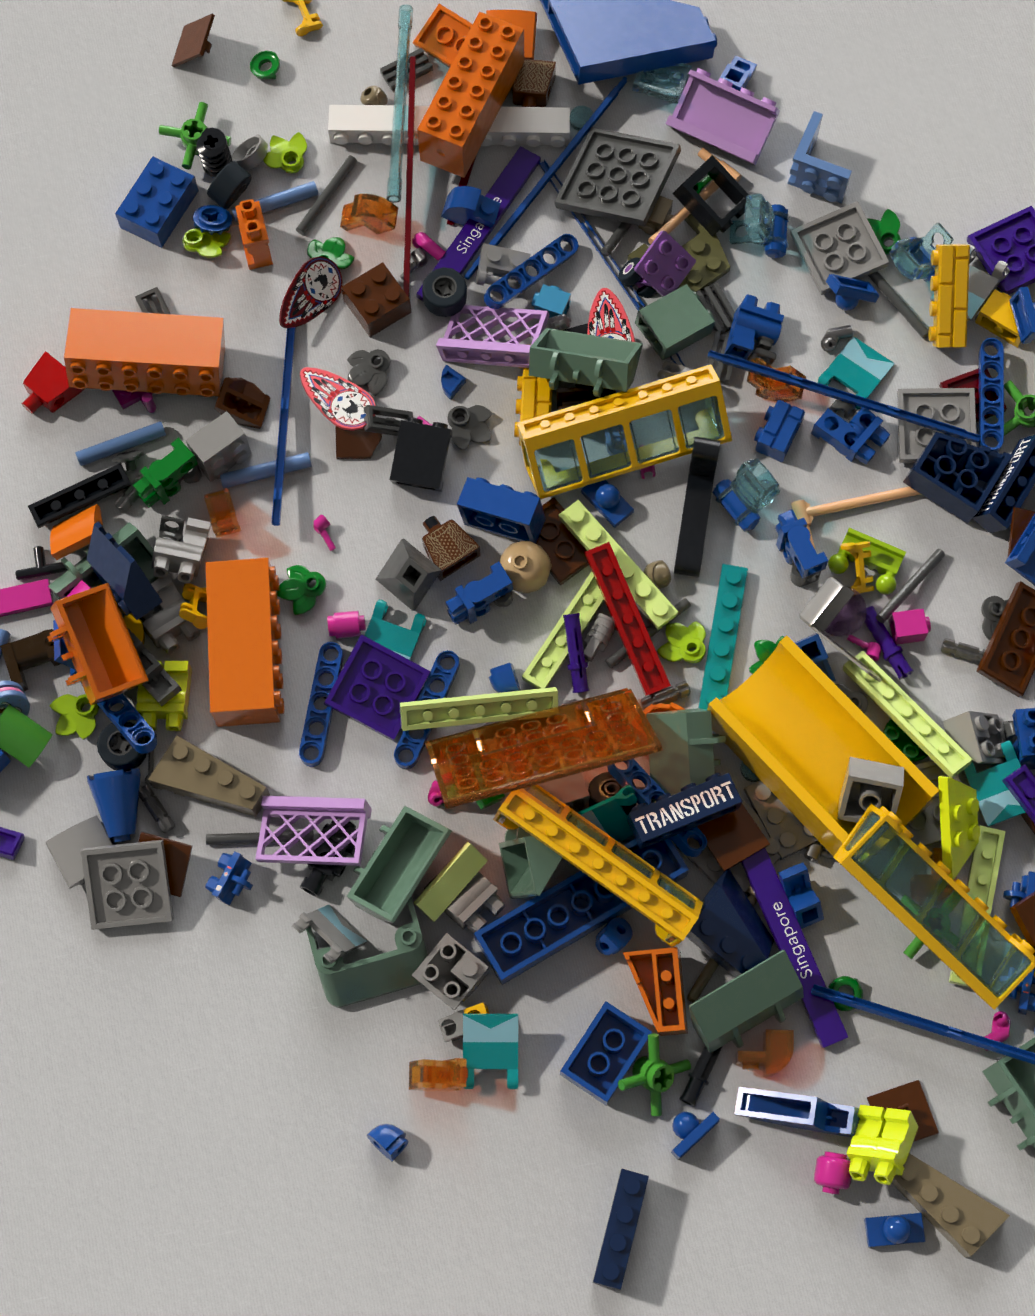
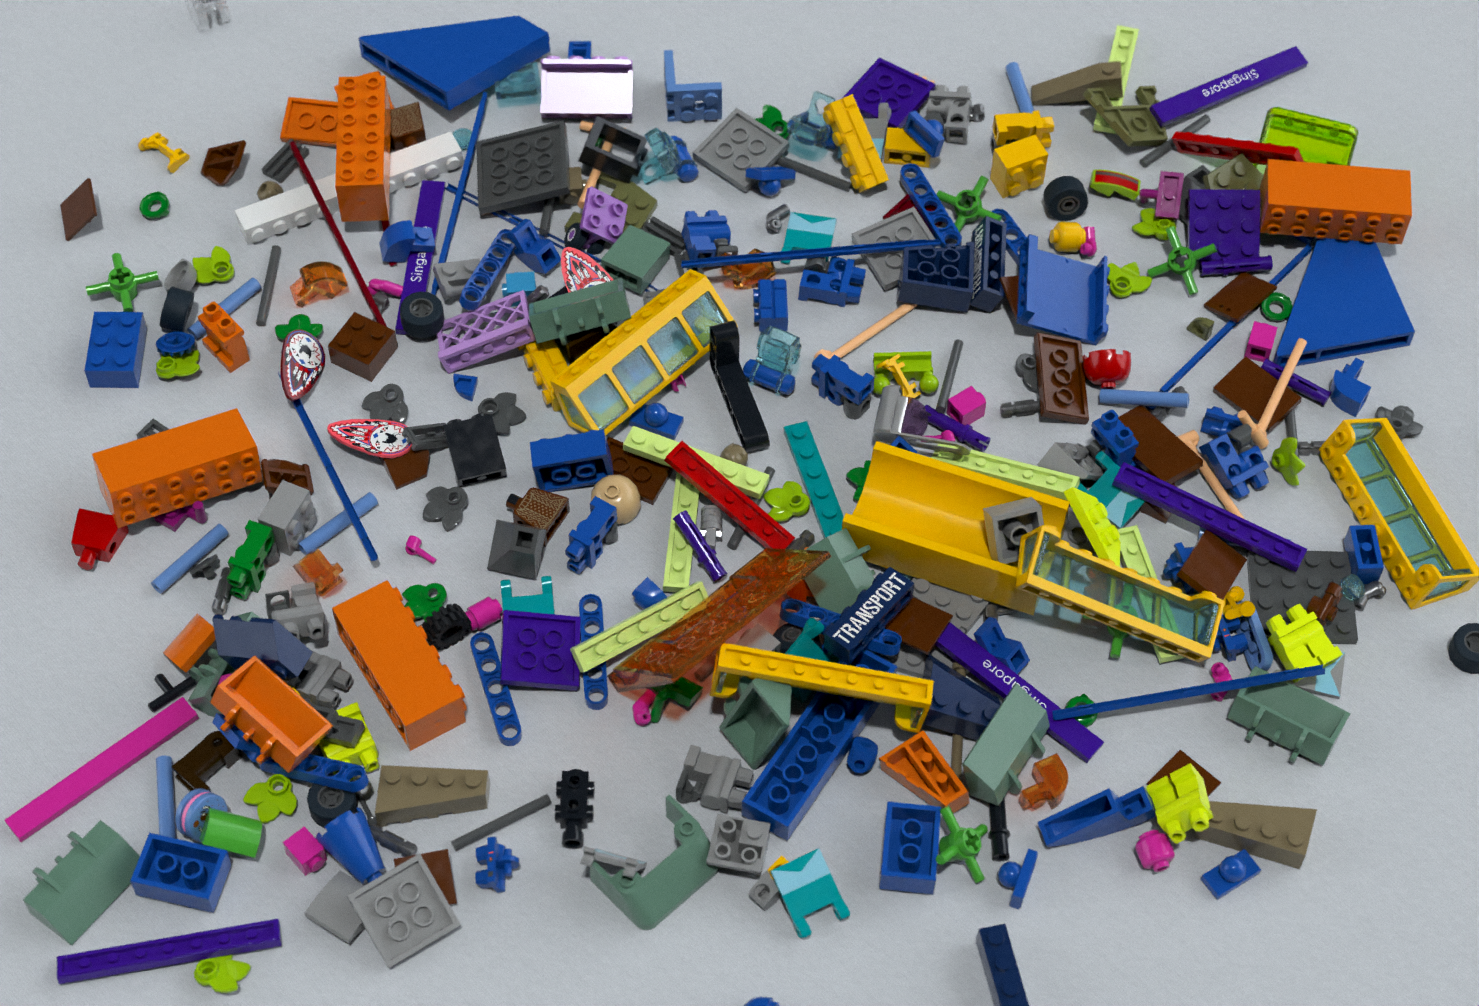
camera: 30 degrees left, 15 degrees down
black slope [28,463,132,528] -> none
yellow piece [179,583,207,629] -> none
black piece [196,128,232,177] -> none
lavender fence [255,796,372,866] -> none
sand green piece [347,806,452,923] -> none
clear light blue piece [386,5,413,203] -> none
clear orange brick [409,1058,468,1091] -> none
yellowish green tile [414,842,488,922] -> none
none -> reddish brown slope [200,140,246,186]
none -> dark pink brick [283,826,327,876]
none -> dark grey plate [422,486,468,532]
none -> black tyre [422,603,471,650]
none -> blue brick [508,219,561,274]

